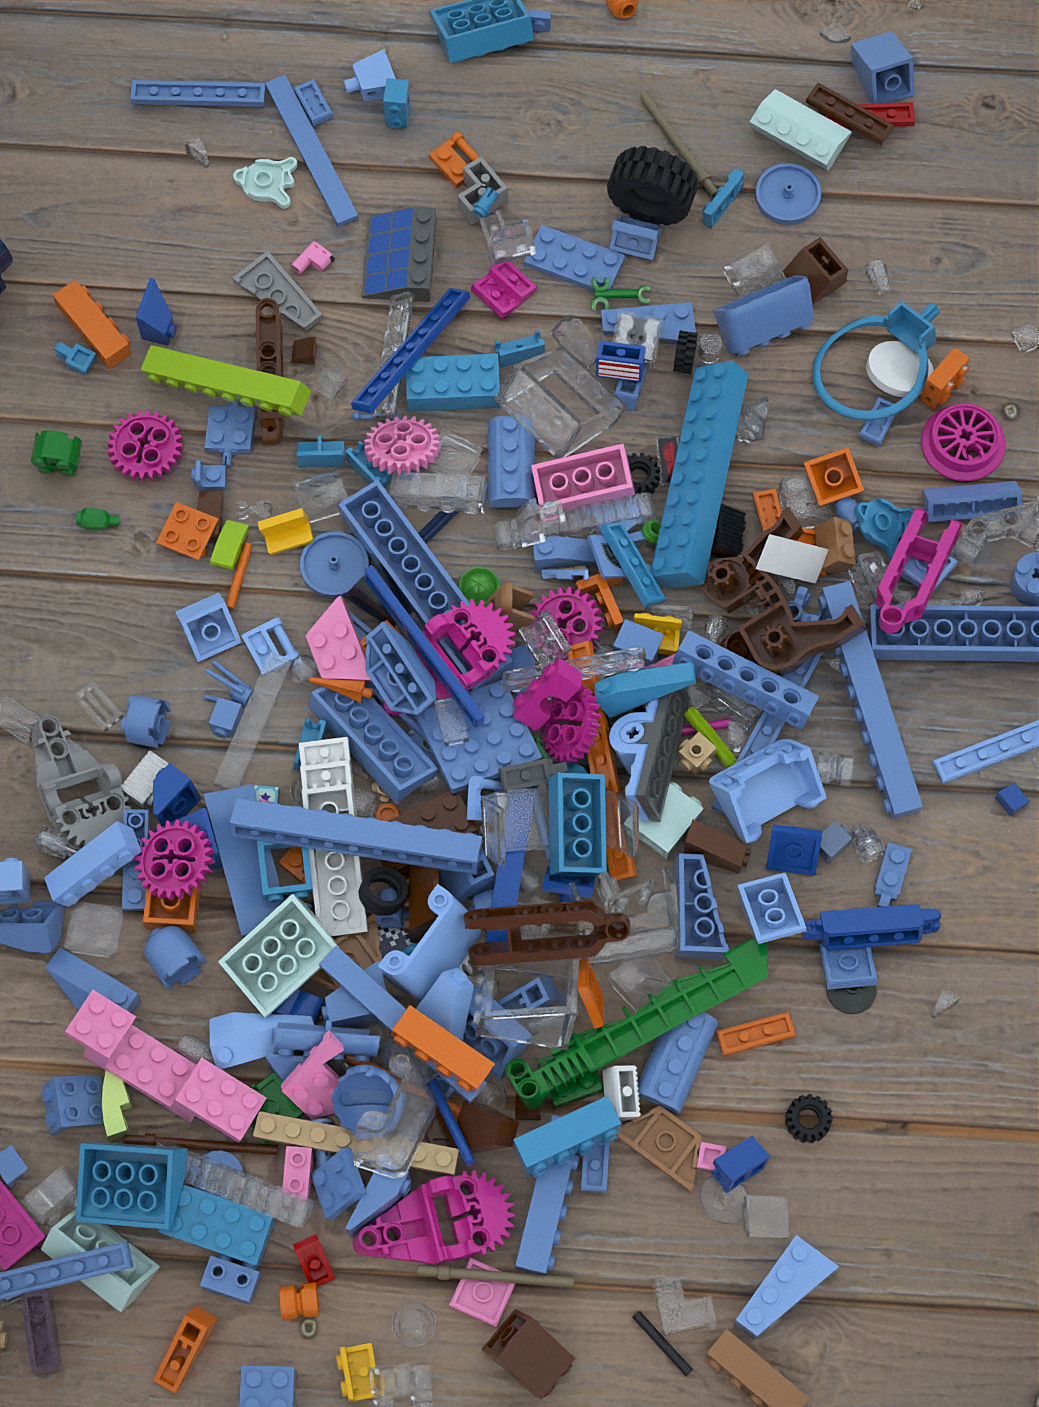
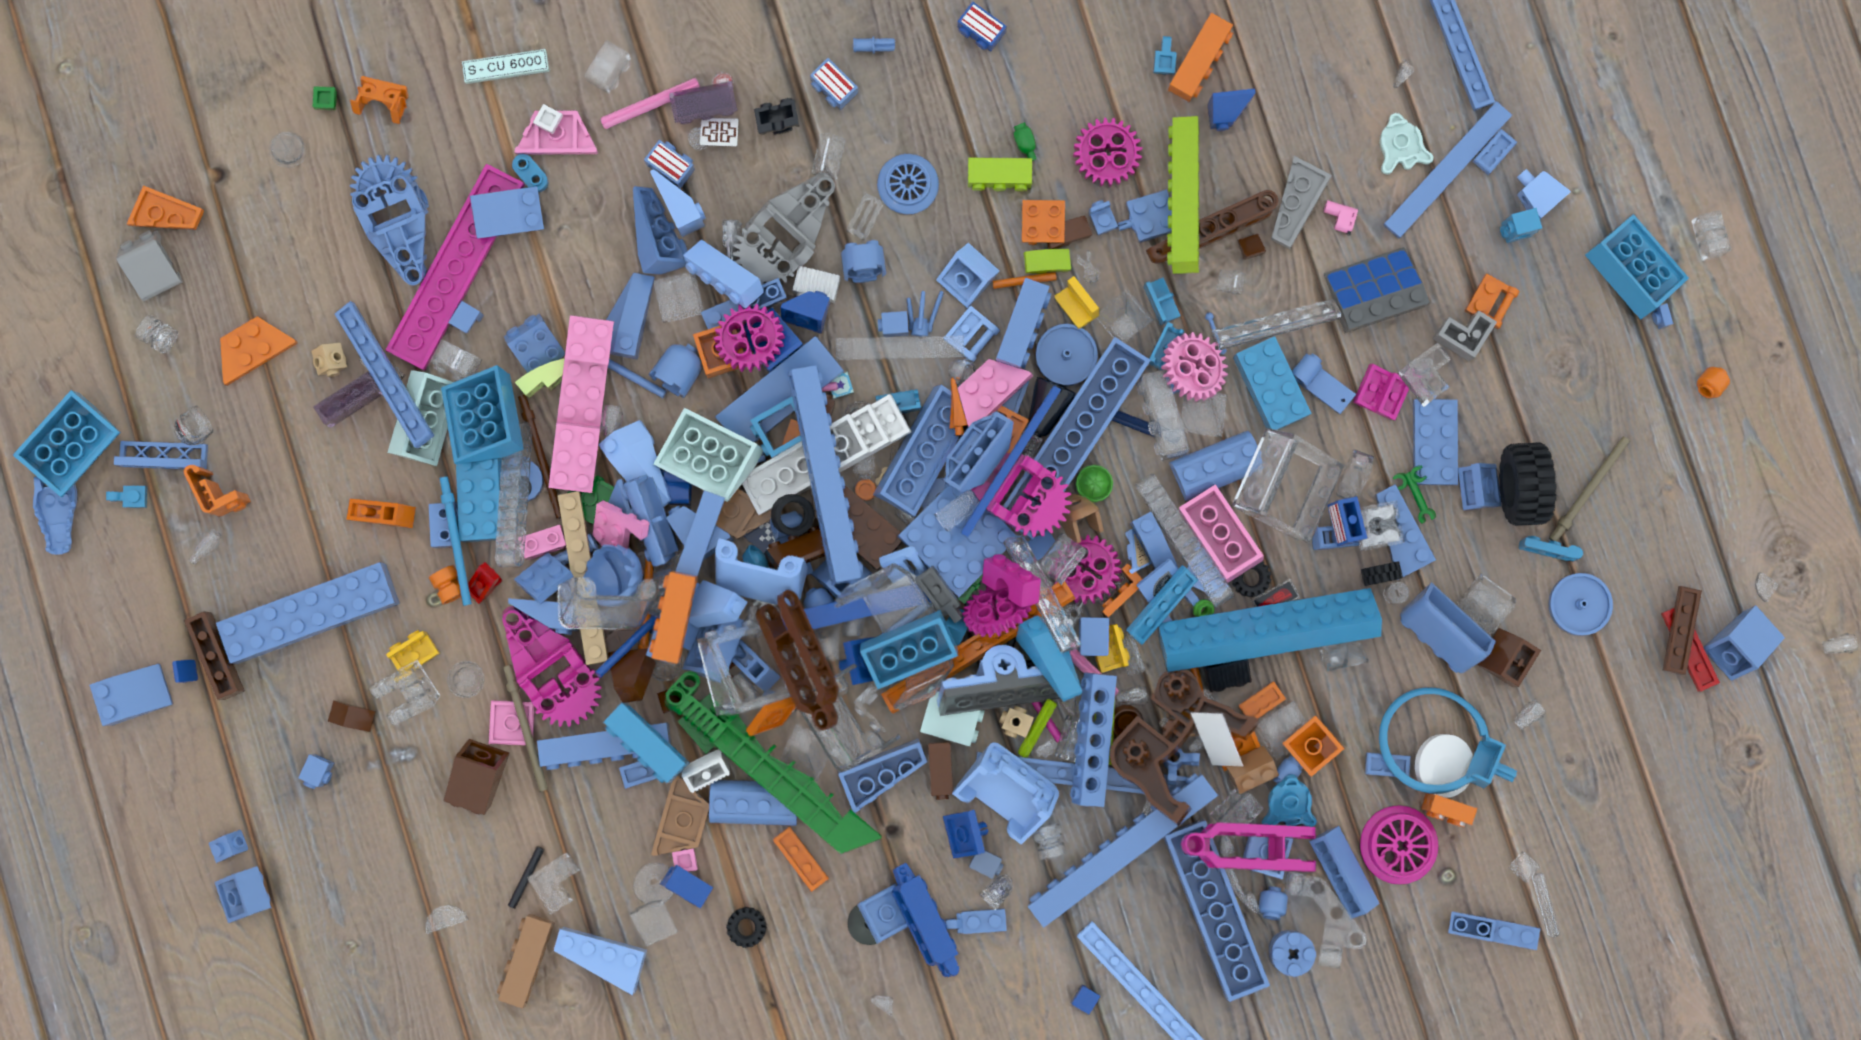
camera: 65 degrees right, 15 degrees up
green brick [31,430,82,476] -> none
blue tile [351,288,471,414] -> none
dark azure pin [473,187,499,218] -> none
dark azure hinge [494,330,545,367] -> none
clear brick [516,498,566,547] -> none
light blue slope [738,872,807,944] -> none
light aqua slope [750,89,852,172] -> none
none -> dark azure bar [439,476,472,606]
none -> medium blue bar [607,359,667,398]
none -> medium blue piece [877,154,939,214]
none -> lime brick [968,158,1032,191]
none -> medium blue brick [996,278,1052,369]
none -> medium blue head [1258,886,1288,920]
none -> medium blue door [1292,353,1356,415]

